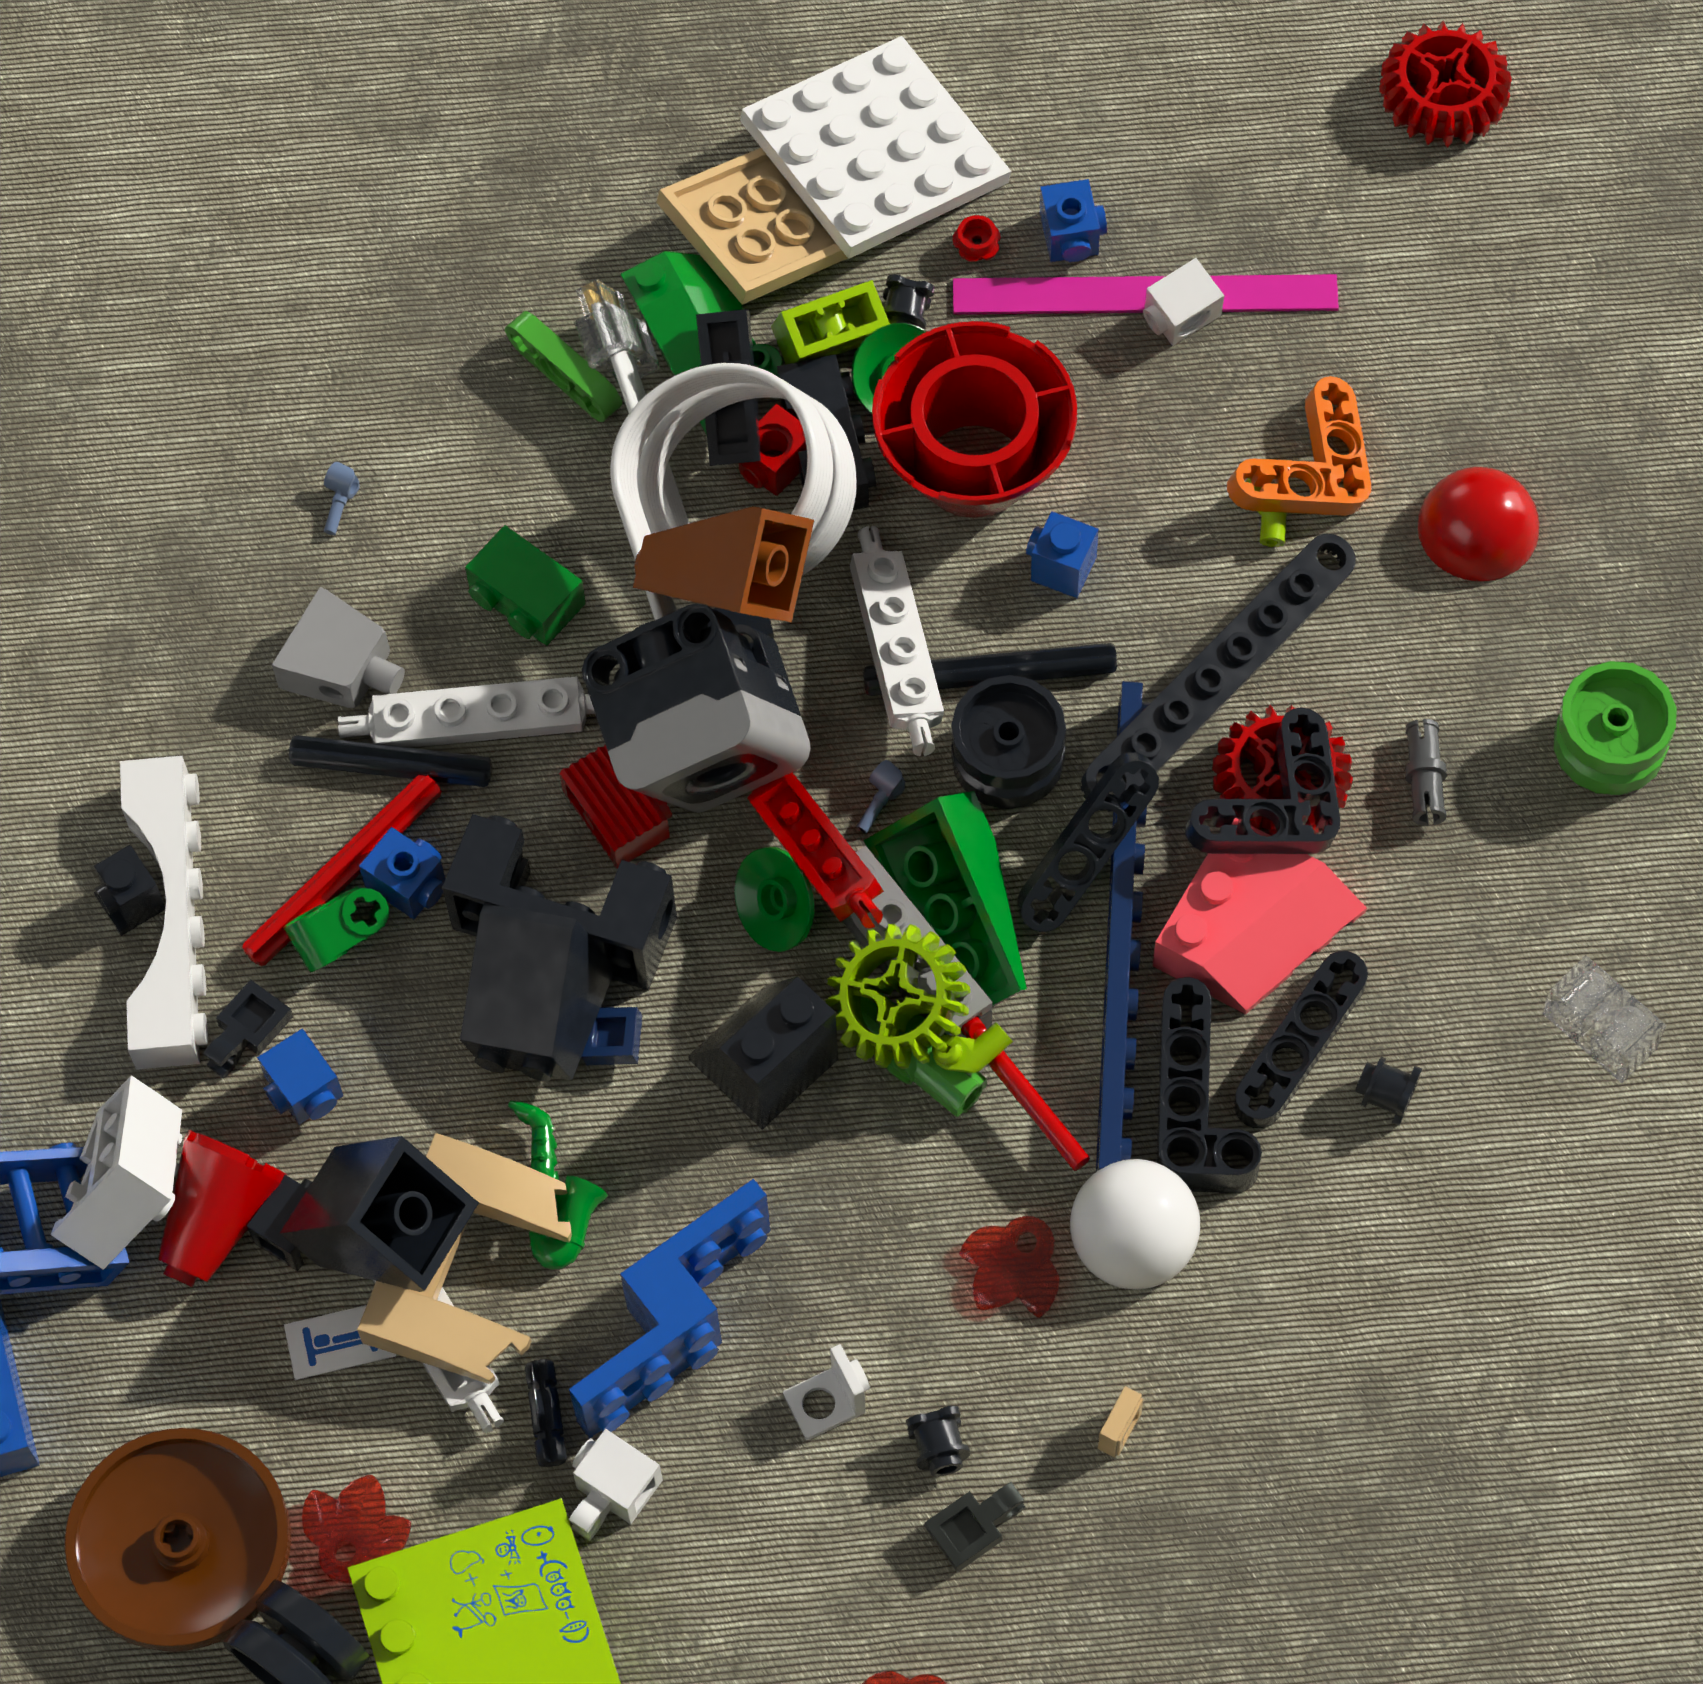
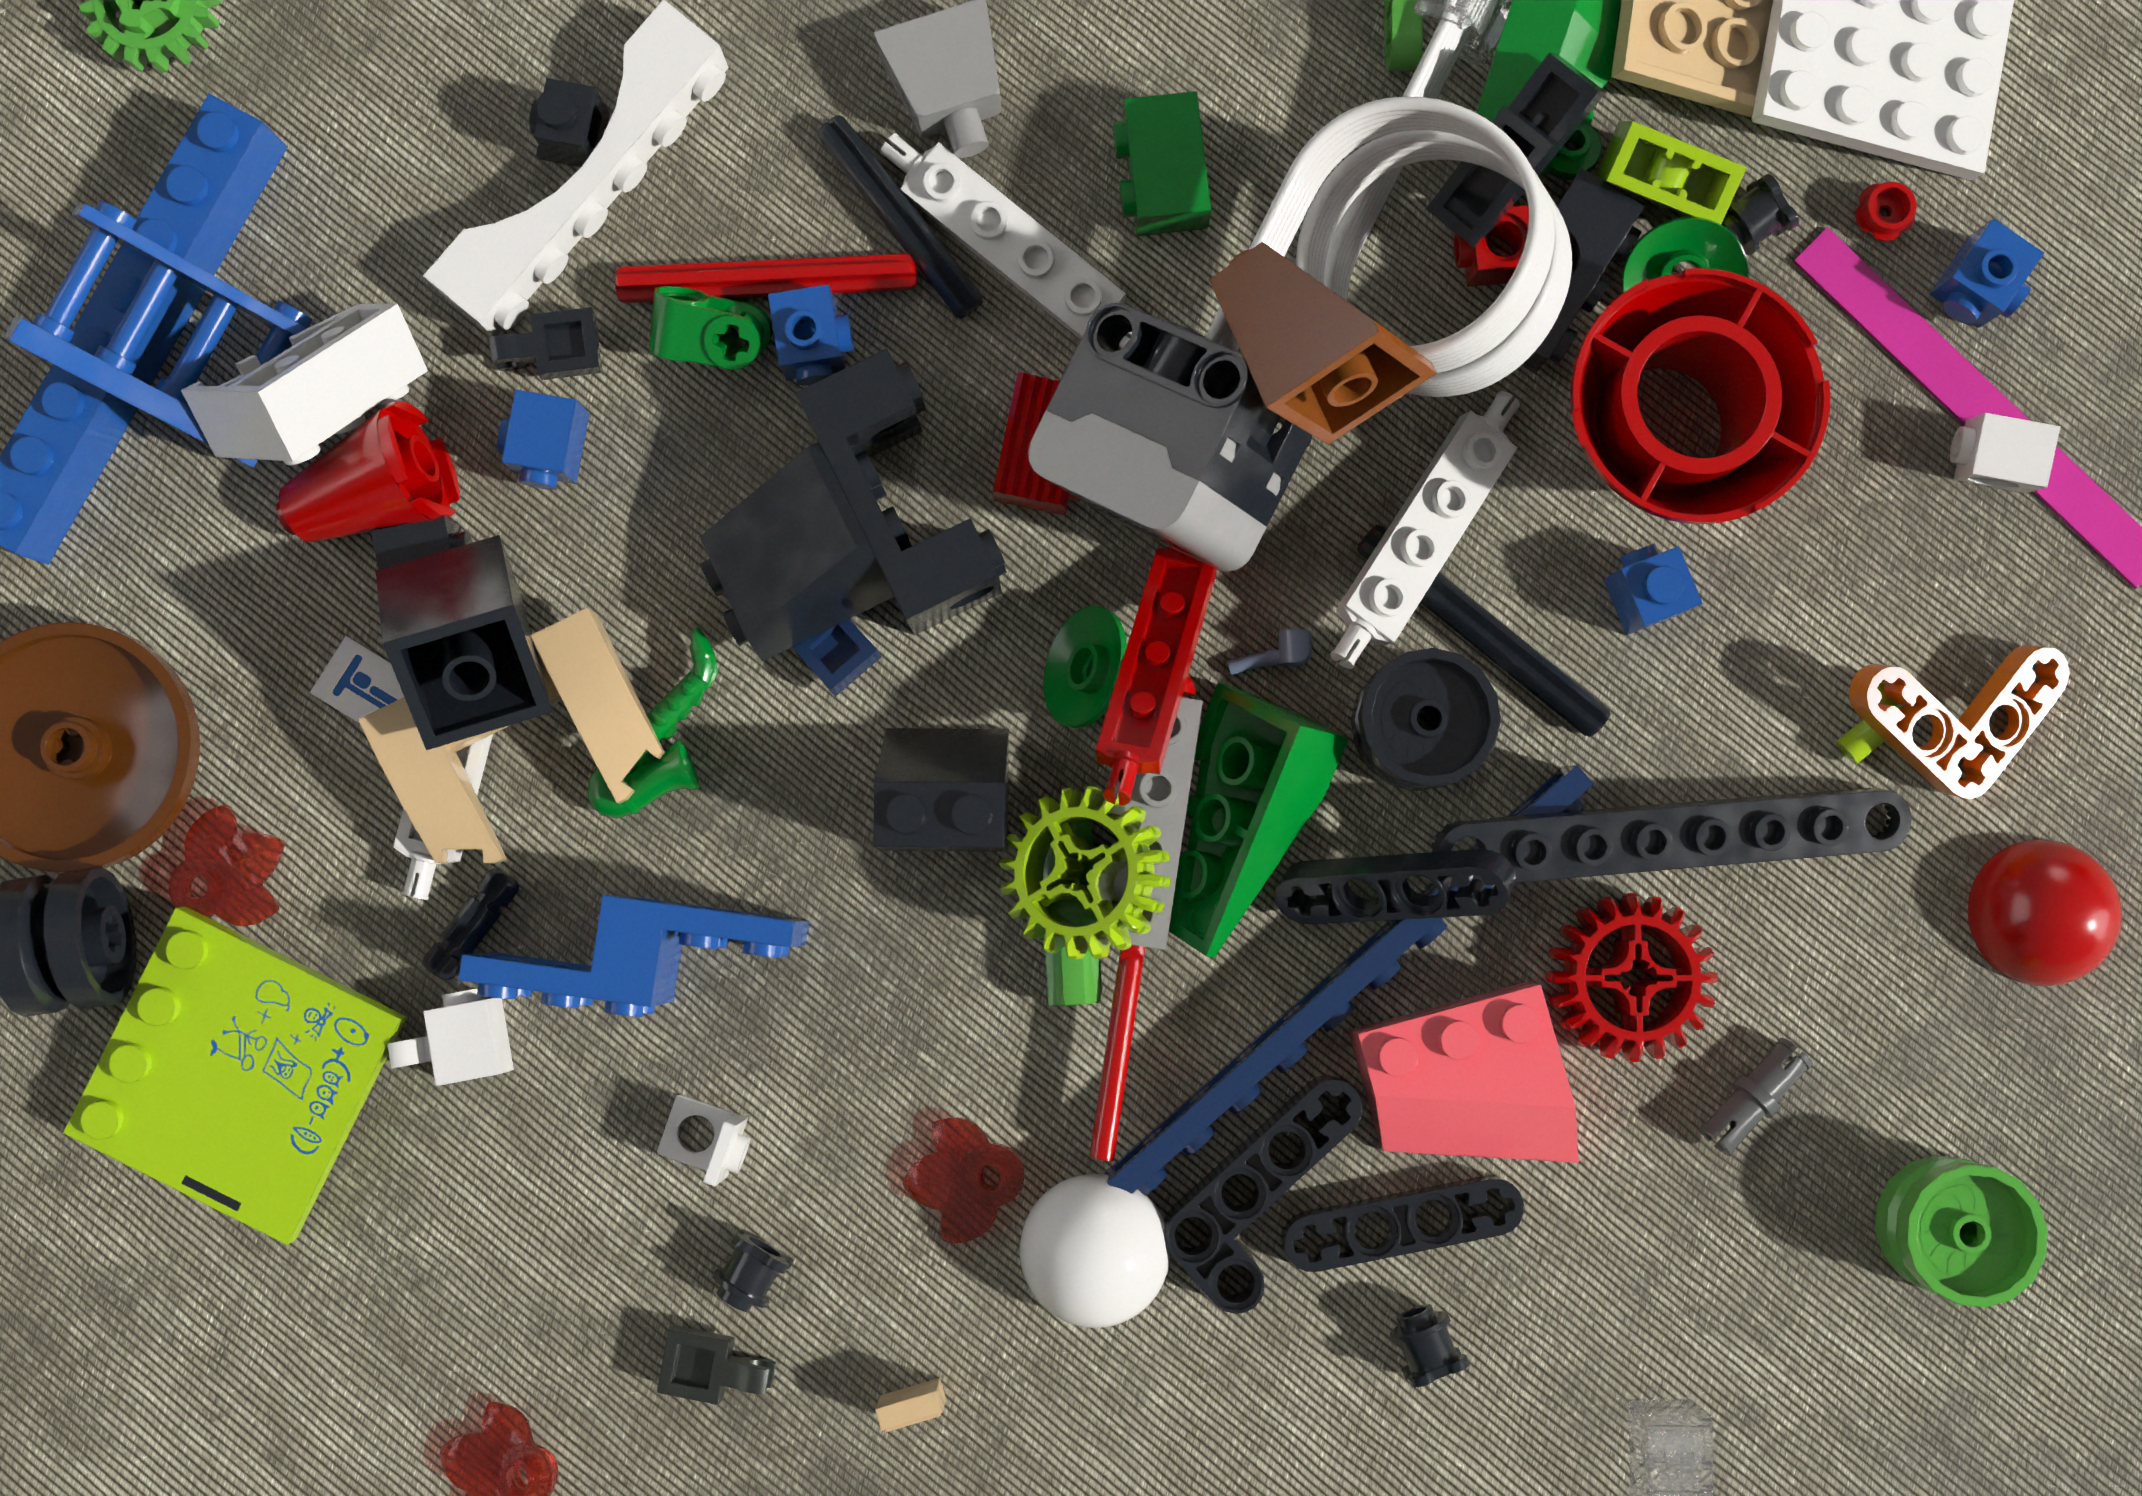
camera: 40 degrees right, 20 degrees up
lime arm [932,1022,1013,1073] -> none
black beam [1185,707,1340,854] -> none

